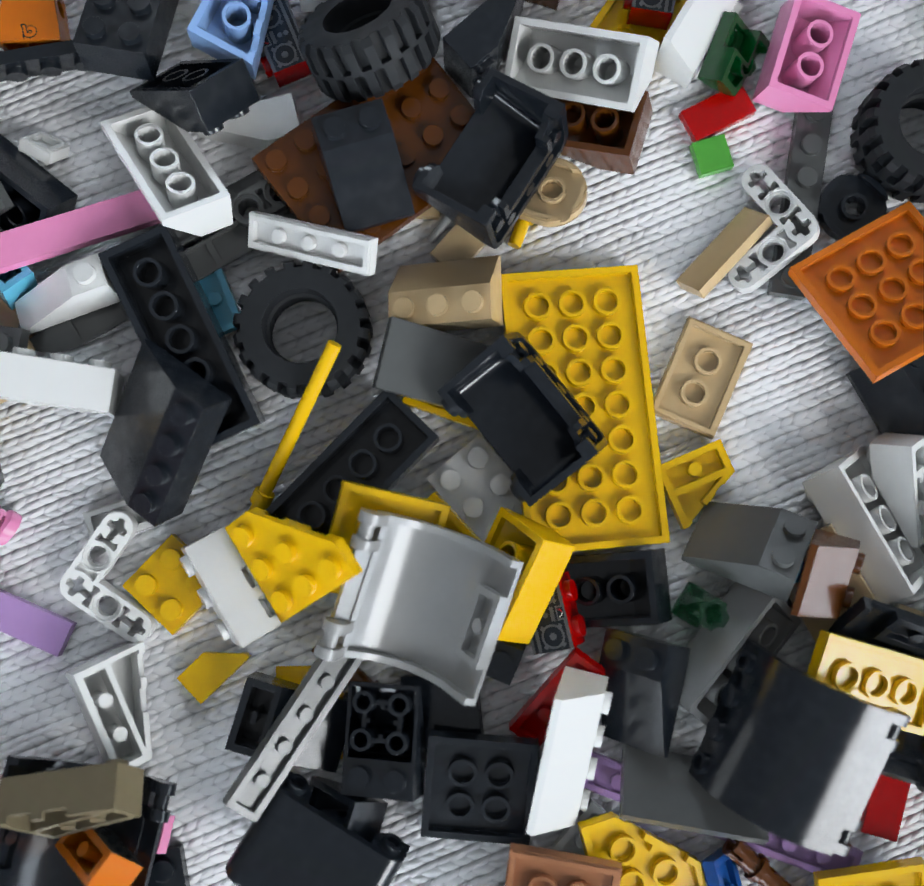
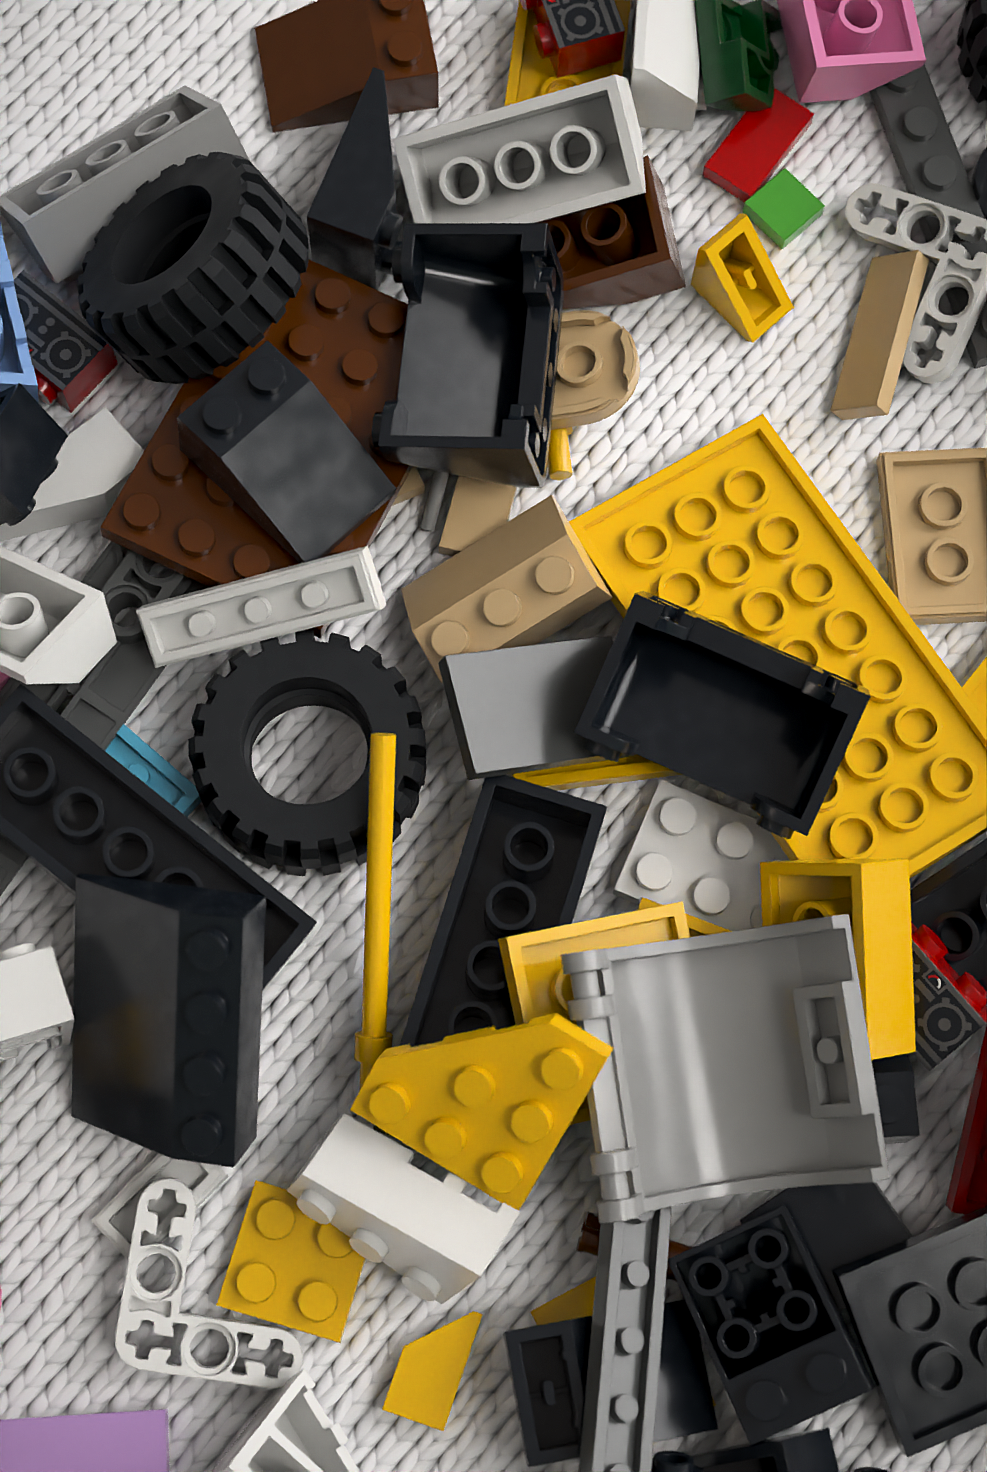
camera: 30 degrees left, 10 degrees down
none -> yellow slope [691,213,794,343]

